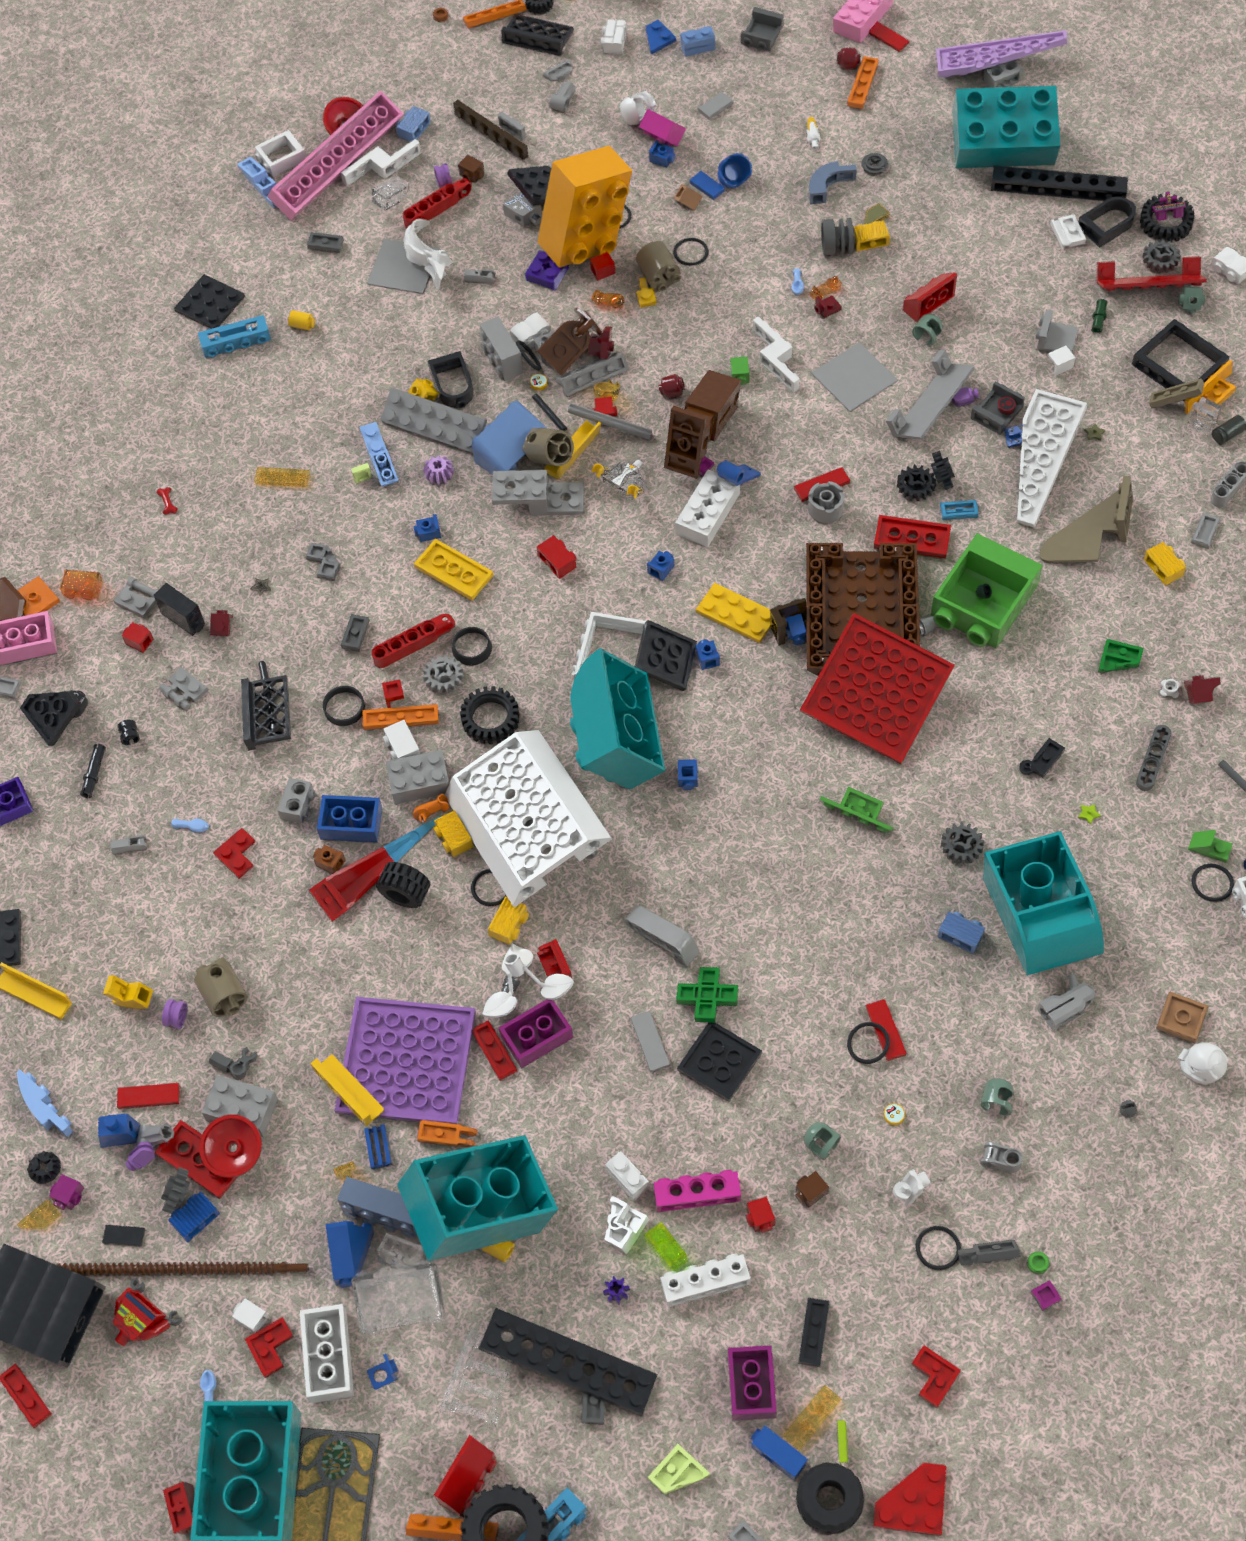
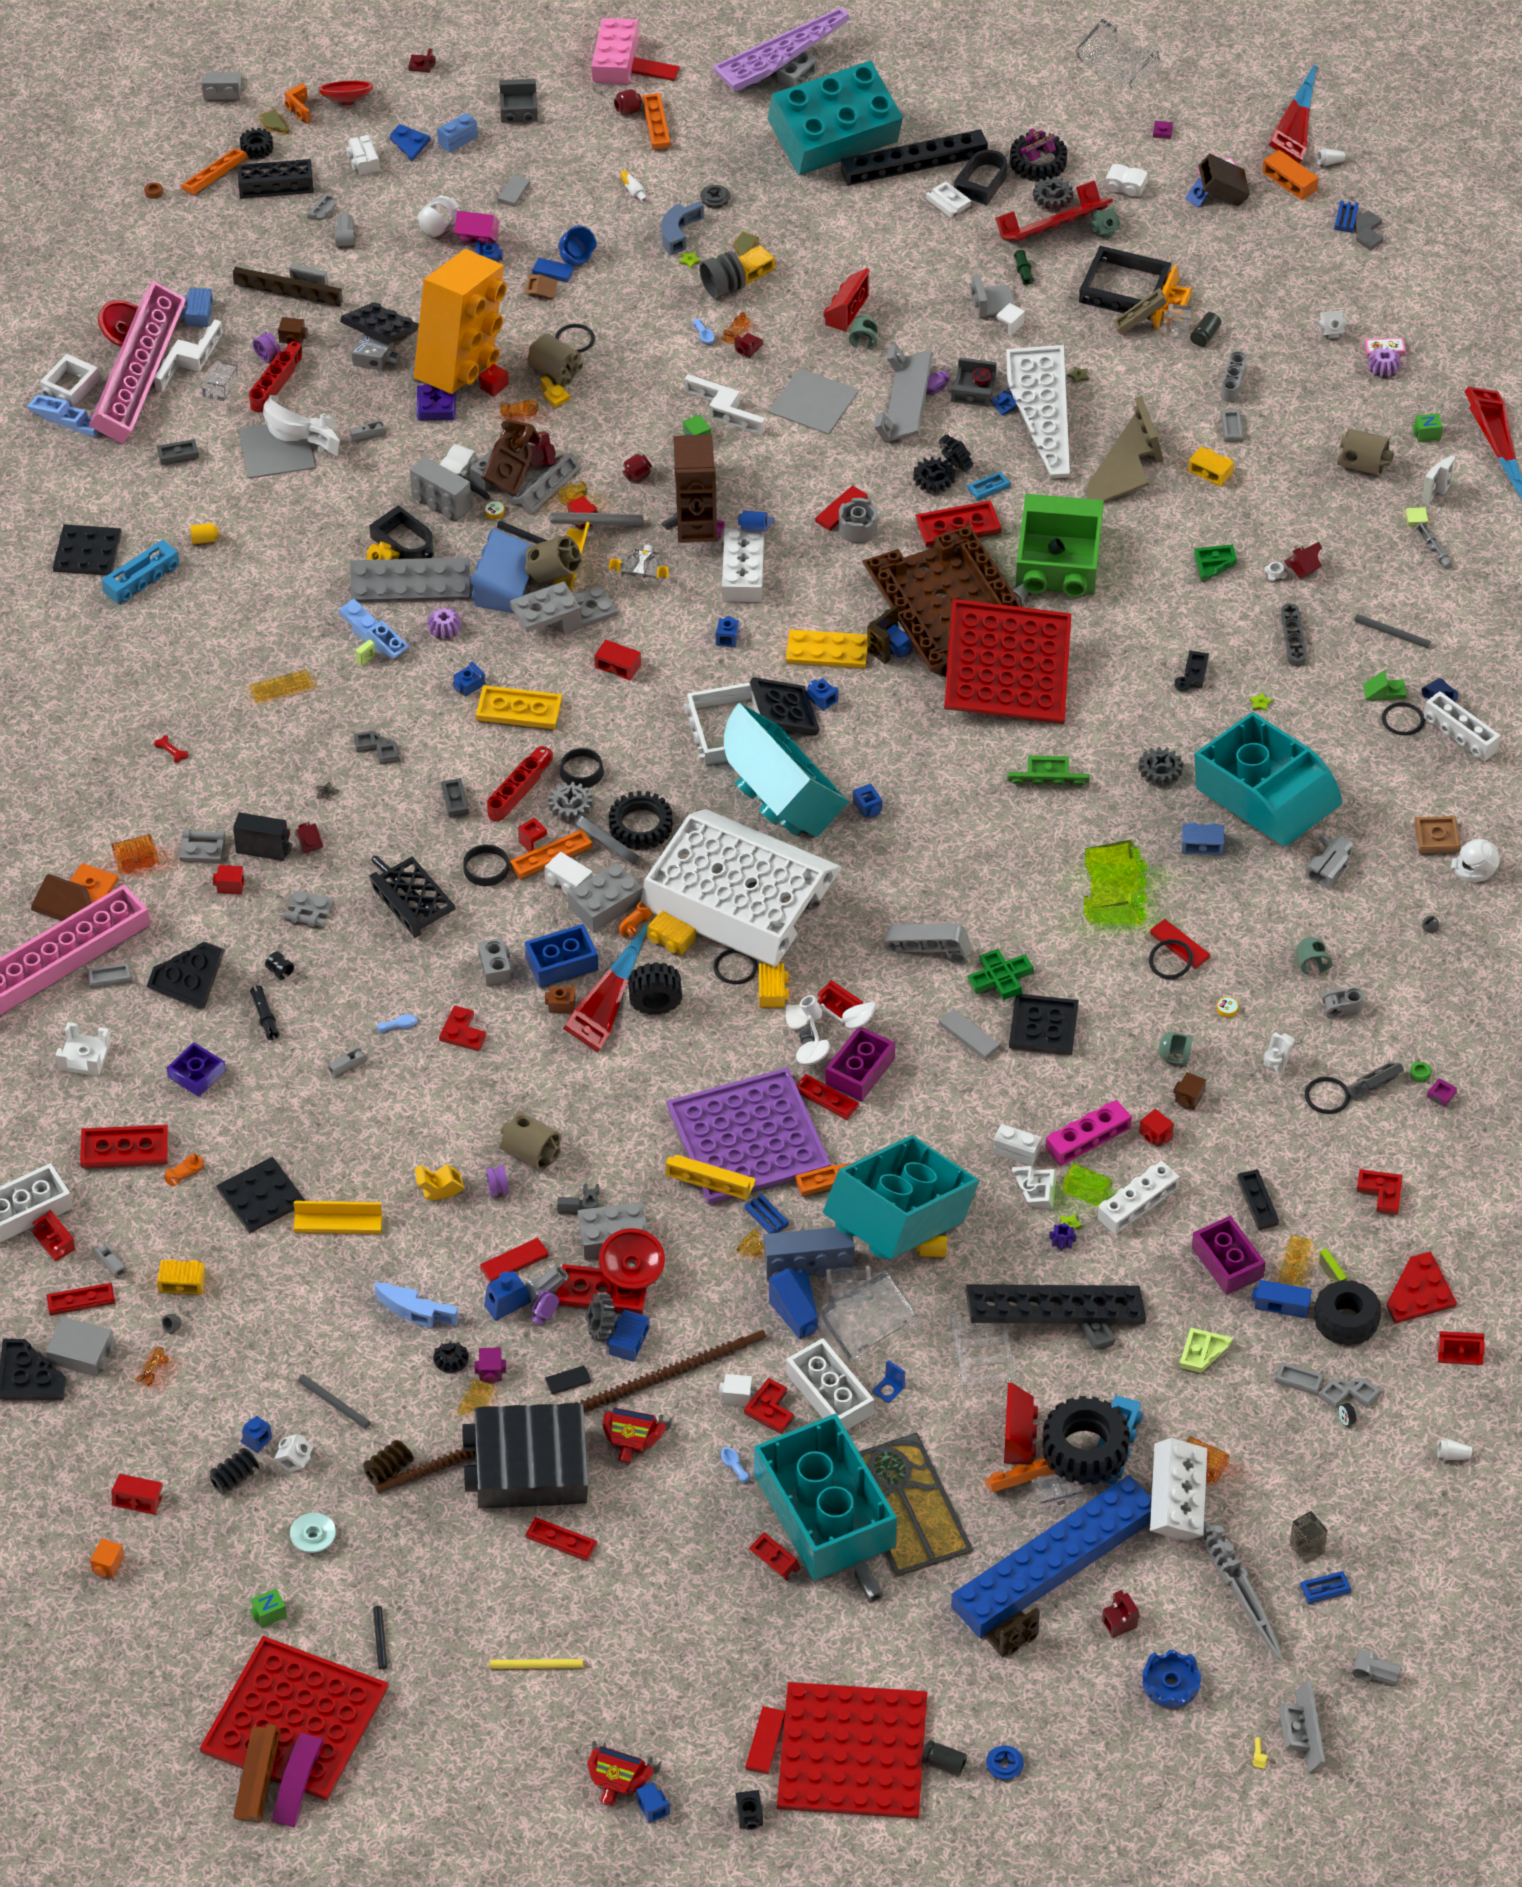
camera: 30 degrees left, 10 degrees down
none -> dark grey beam [574,814,640,865]
none -> lime piece [679,252,701,268]
none -> lime piece [1060,1213,1083,1230]
none -> clear neon green windscreen [1084,839,1147,924]

